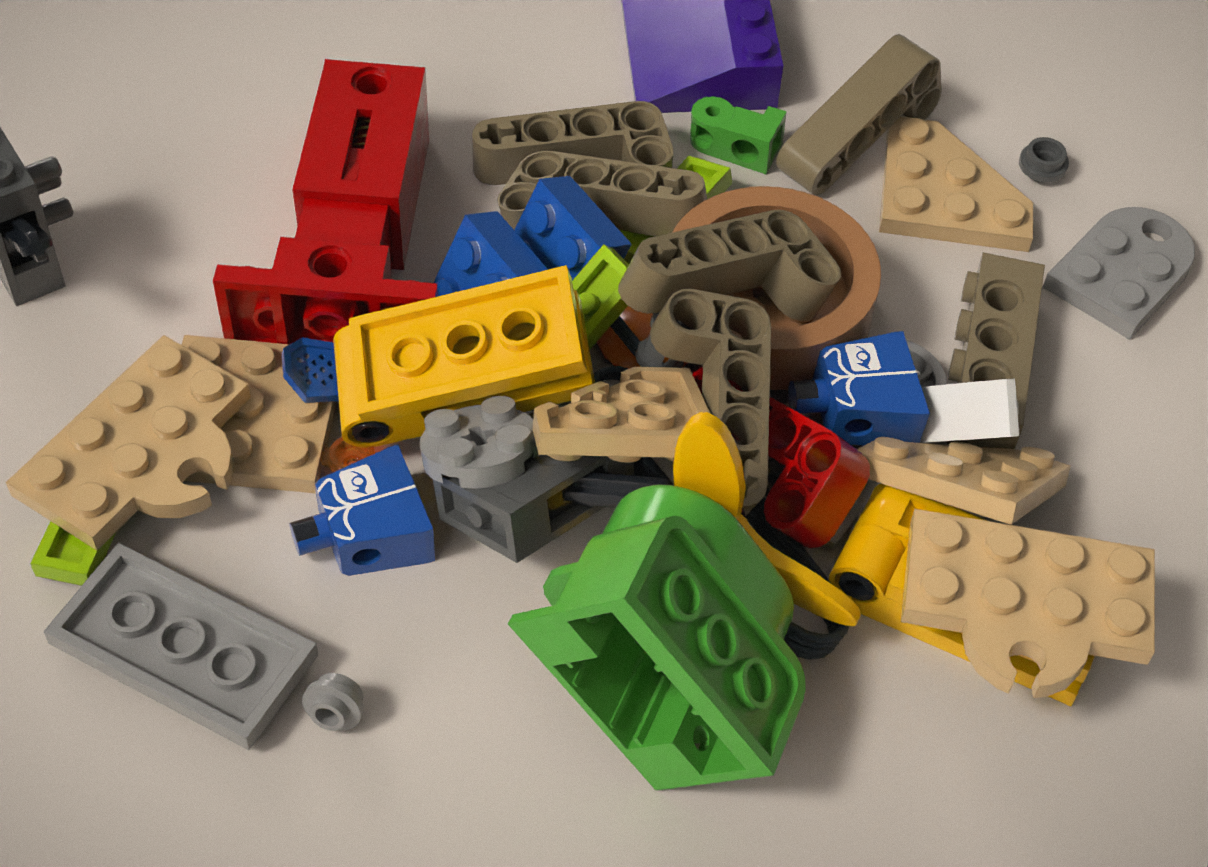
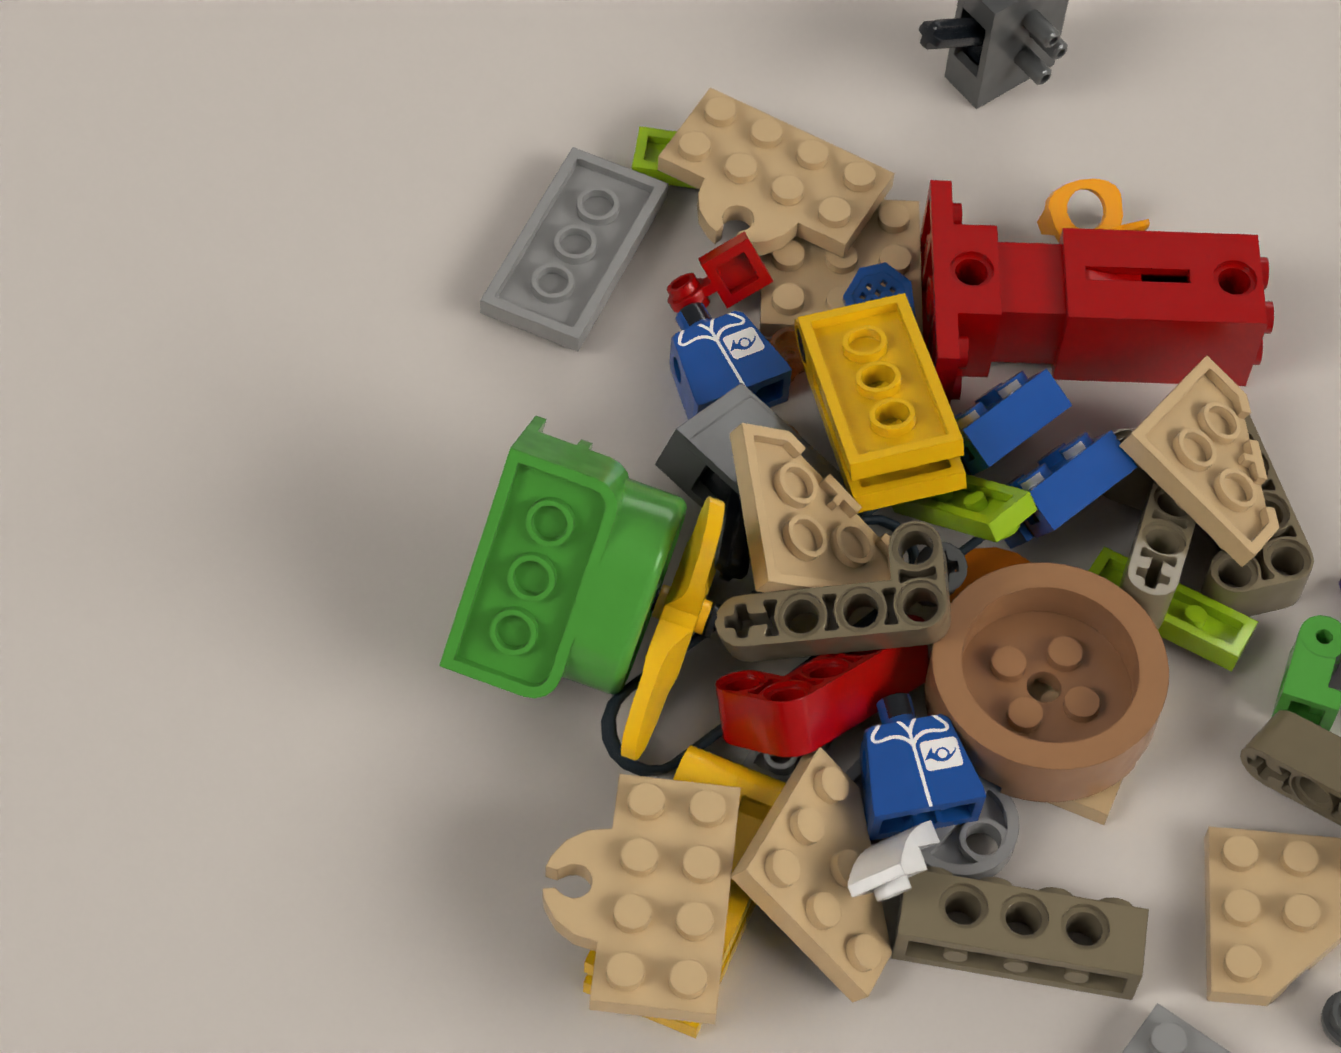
camera: 85 degrees right, 5 degrees up
light grey plate [302,673,364,731] -> none
light grey plate [420,396,539,489] -> none
dark tan beam [618,210,841,321] -> none
none -> red plate [667,231,774,313]
none -> light orange hair [1037,178,1150,243]
none -> tan plate [1119,356,1280,567]

